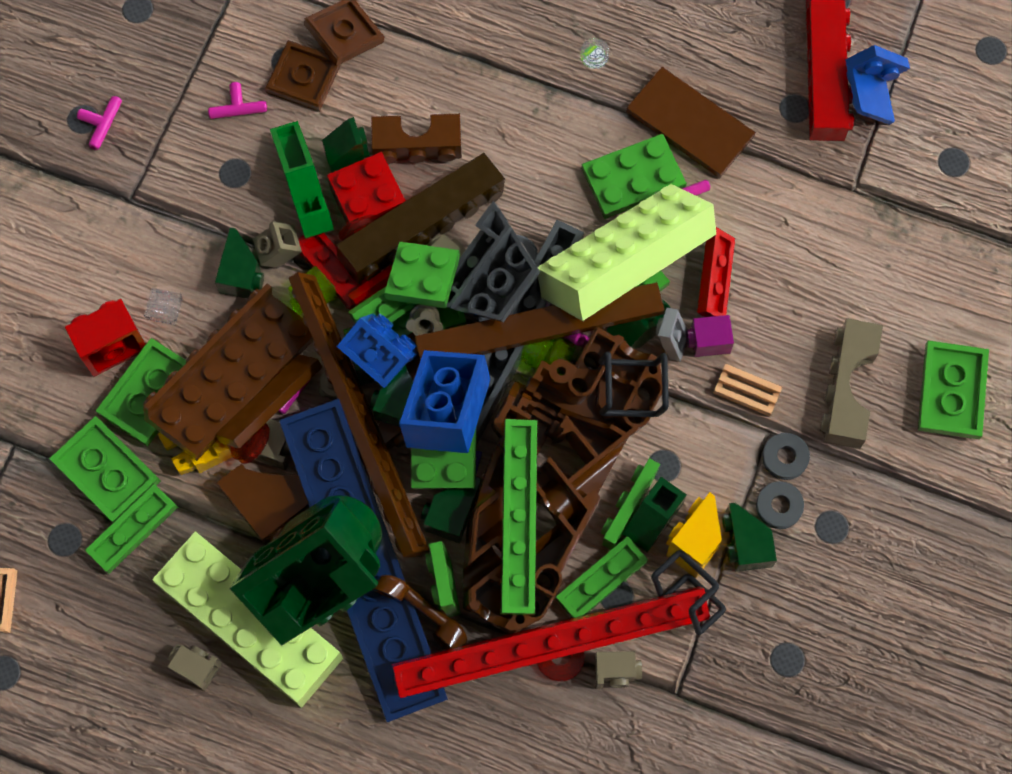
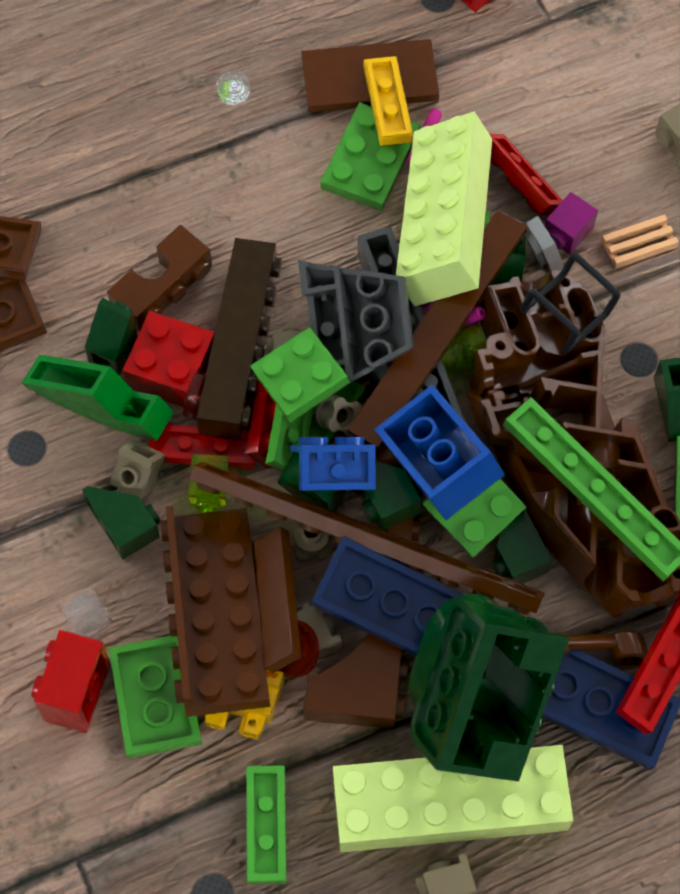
camera: 45 degrees left, 5 degrees down
bright green plate [49,416,161,523] -> none
bright green plate [426,541,461,617] -> none
bright green plate [600,458,660,550] -> none
none -> yellow tile [363,56,413,146]

